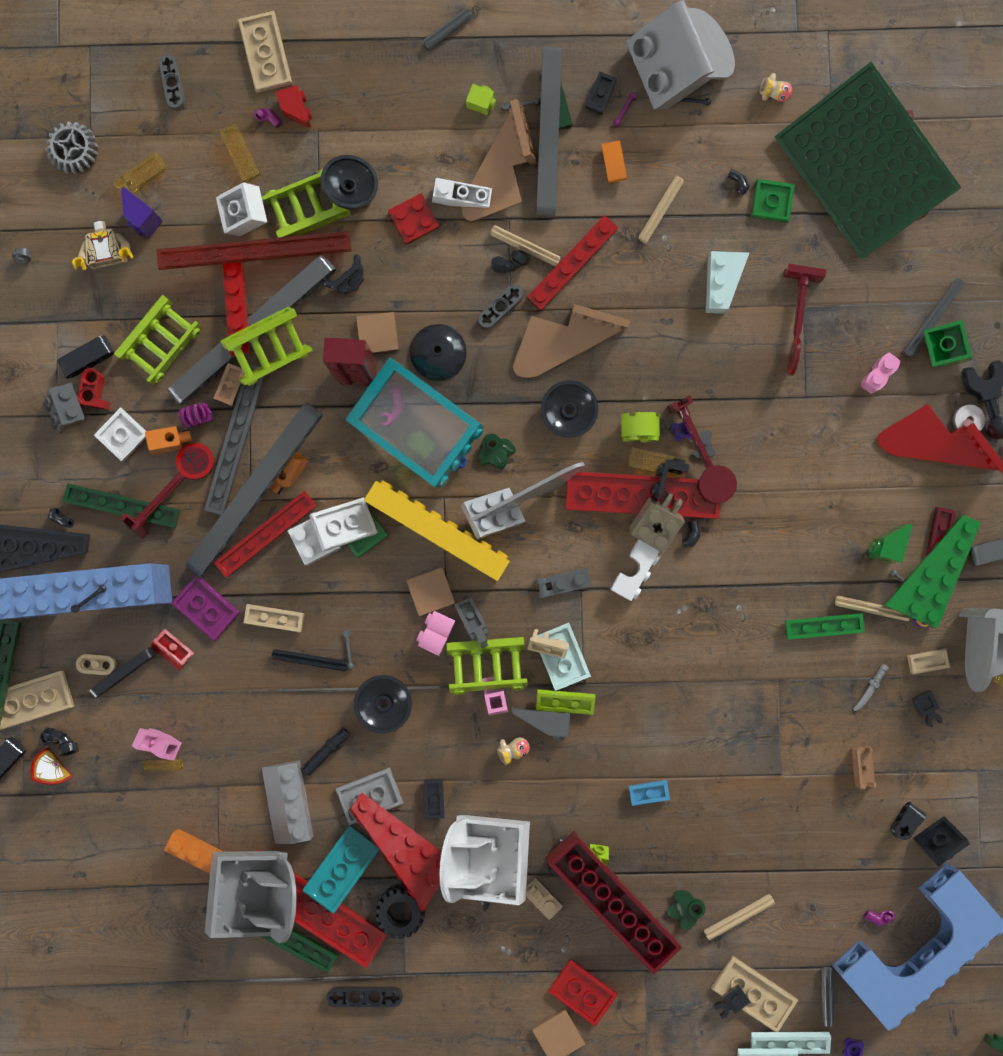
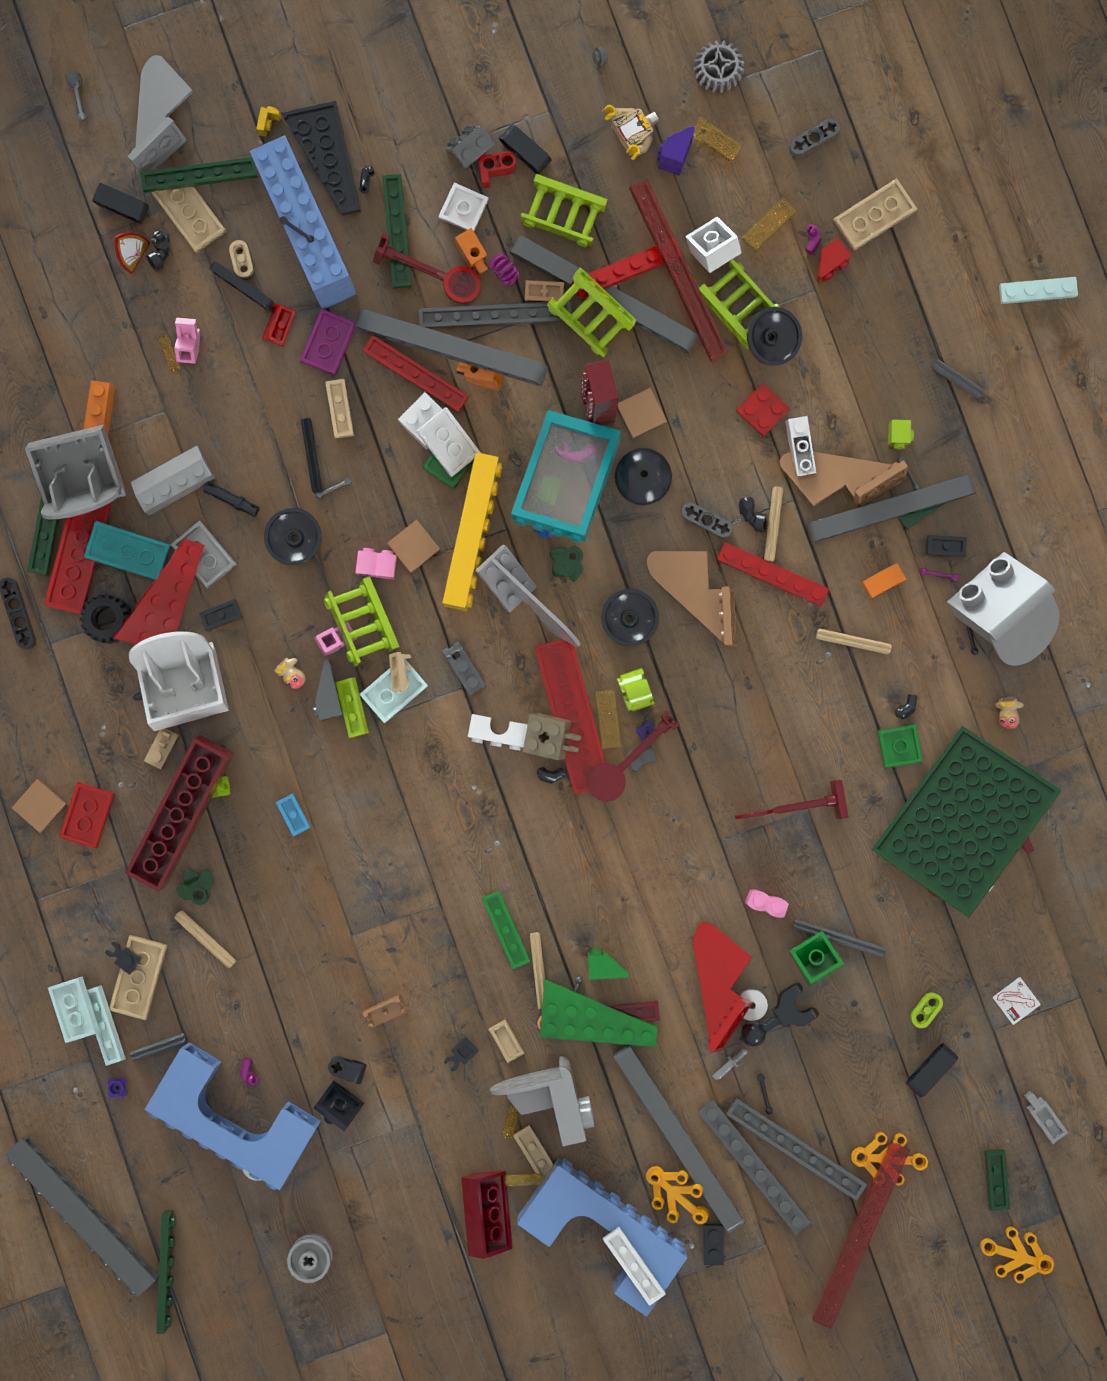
camera: 75 degrees right, 0 degrees up
black piece [323,254,364,295] -> none
dark grey hinge [454,597,488,649] -> none
black bracket [651,458,689,501] -> none
light aqua wedge [706,251,749,314] -> none
light grey piece [853,664,889,711] -> none

